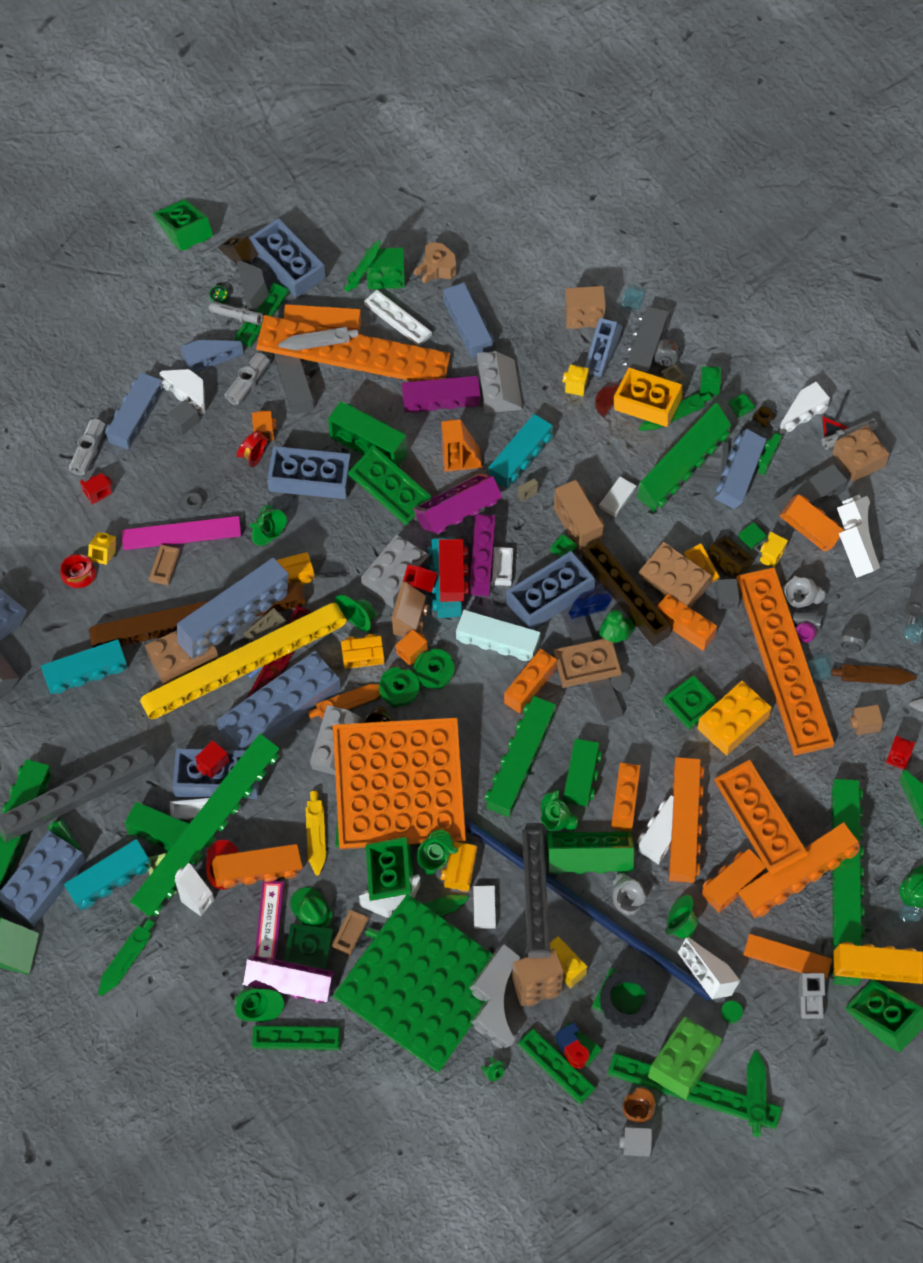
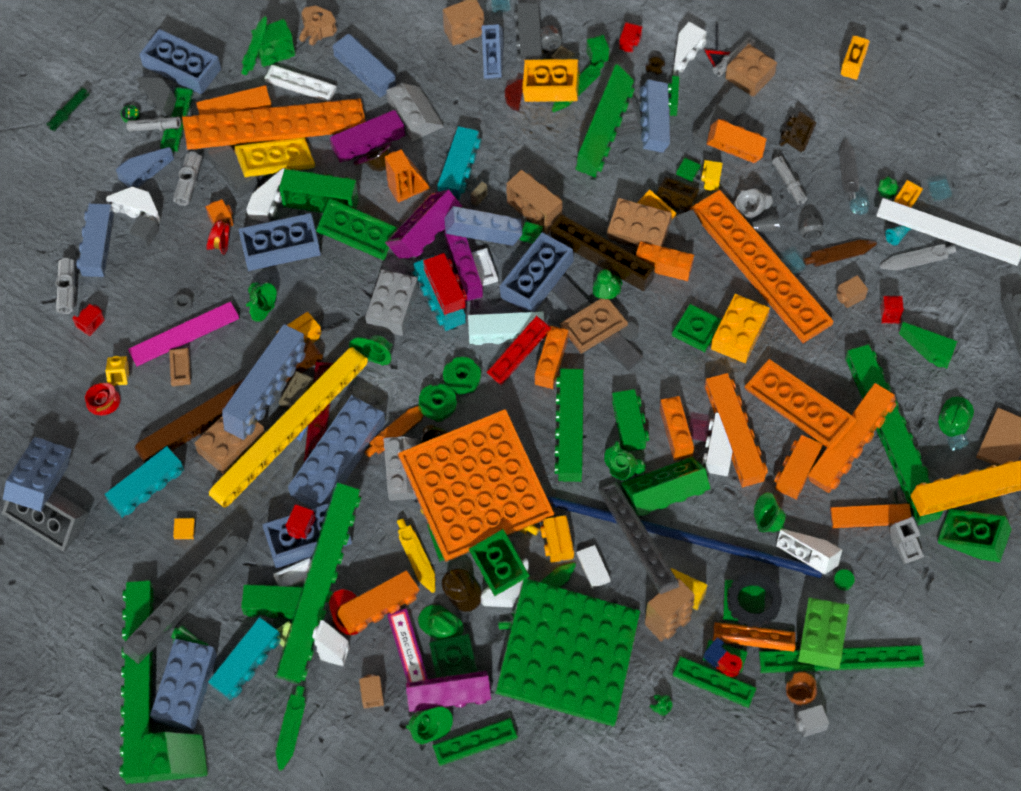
camera: 20 degrees left, 0 degrees up
green slope [153,199,213,251] -> none
dark brown slope [218,236,259,265] -> none
light grey piece [279,327,358,350] -> none
medium nougat tile [332,909,369,956] -> none
light orange brick [341,634,384,669] -> none
medium nougat slope [392,582,429,637] -> none
orange brick [396,629,427,666] -> none
red brick [403,564,437,592] -> none
green hair [417,829,459,875] -> none
light grey arch [469,944,521,1049] -> none
yellow brick [563,364,589,396] -> none
clear blue plate [568,593,612,619] -> none
white tile [599,477,636,517] -> none
light grey piece [612,873,647,916] -> none
green tile [728,393,755,418] -> none
green piece [746,1051,767,1137] -> none
magenta tile [796,621,817,643] -> none
white arch [837,494,880,578] -> none
none -> dark green pin [46,87,90,132]
none -> light orange tile [173,518,195,539]
none -> yellow tile [235,137,315,177]
none -> white slope [246,169,284,223]
none -> dark brown piece [353,143,392,171]
none -> medium nougat brick [359,674,384,709]
none -> dark brown piece [442,569,482,612]
none -> sand blue brick [444,206,522,246]
none -> red tile [486,315,551,386]
none -> red brick [619,22,643,53]
none -> clear pink tile [689,419,710,441]
none -> orange tile [713,622,796,651]
none -> light grey pin [772,156,807,205]
none -> dark brown bracket [779,111,817,152]

